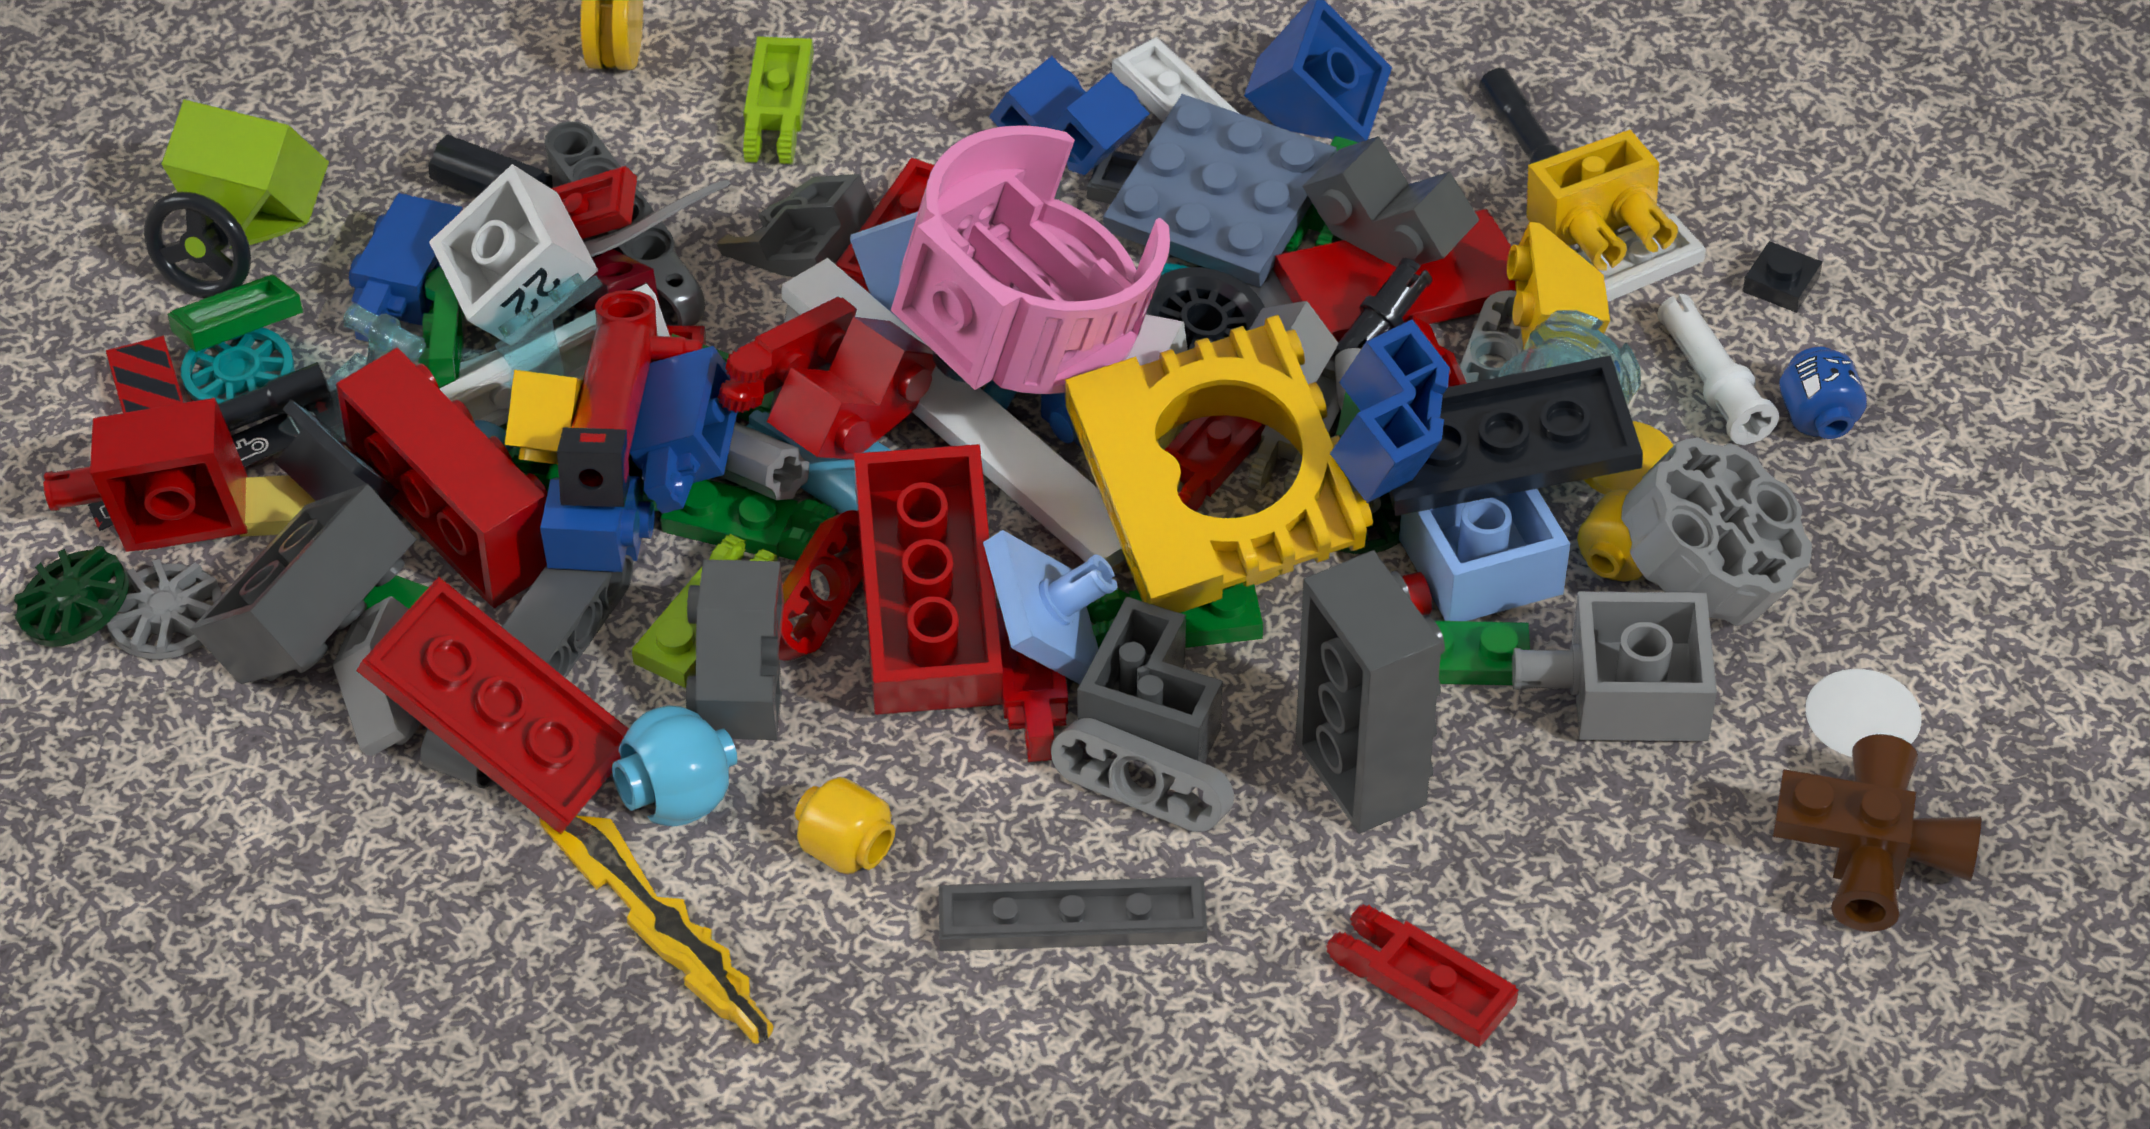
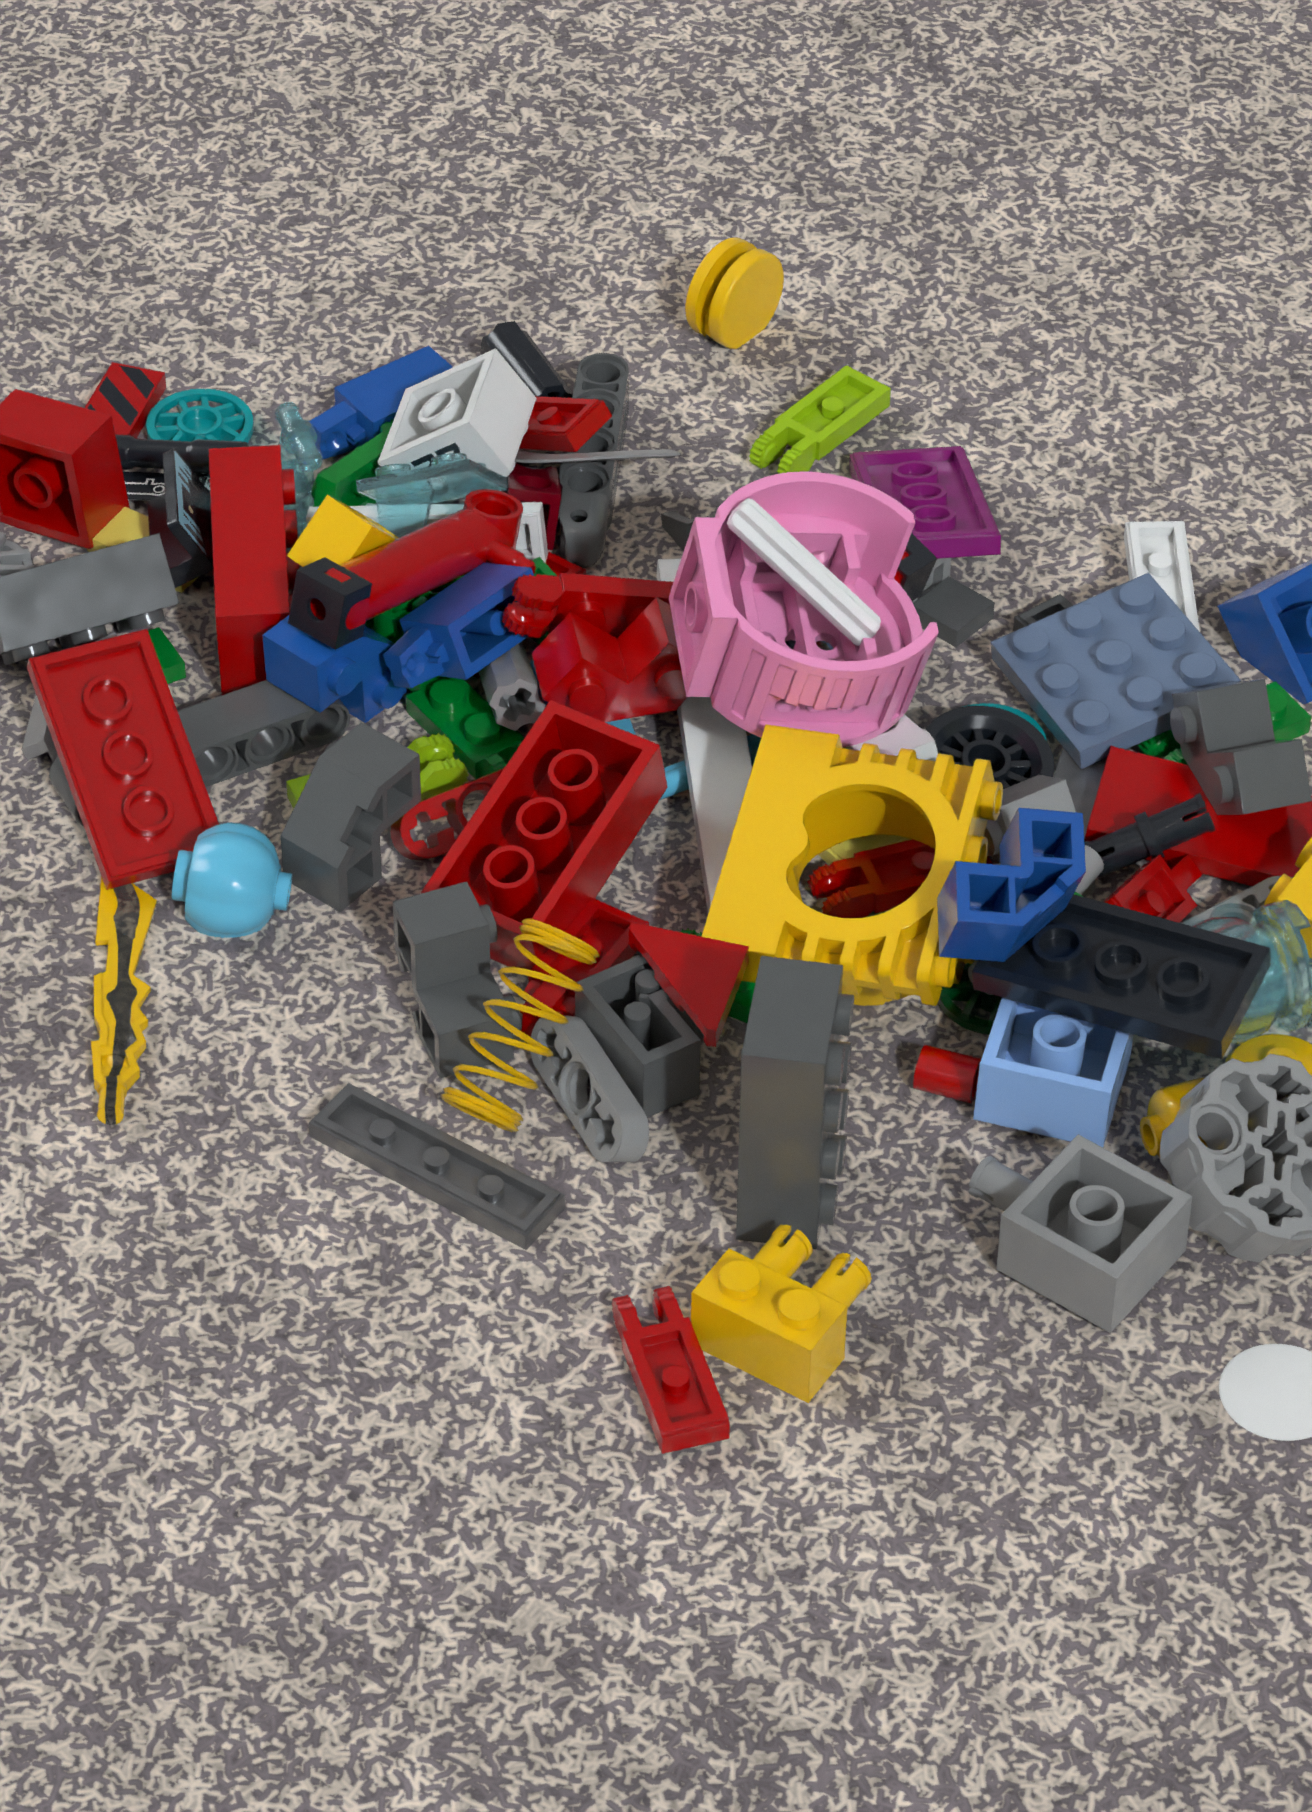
camera: 35 degrees right, 5 degrees down
lime piece [144,99,329,298] -> none
green tile [167,274,303,352] -> none
yellow head [795,777,895,874] -> none
light blue tile [983,530,1117,684] -> none
blue brick [989,56,1150,175] -> none
green plate [1435,621,1530,686] -> none
reddish brown brick [1773,734,1982,932] -> none
none -> dark grey brick [393,882,521,1079]
none -> yellow piece [440,918,599,1132]
none -> red tile [629,922,749,1047]
none -> yellow brick [691,1225,872,1403]
none -> white axle [727,498,881,646]
none -> magenta tile [849,446,1001,559]

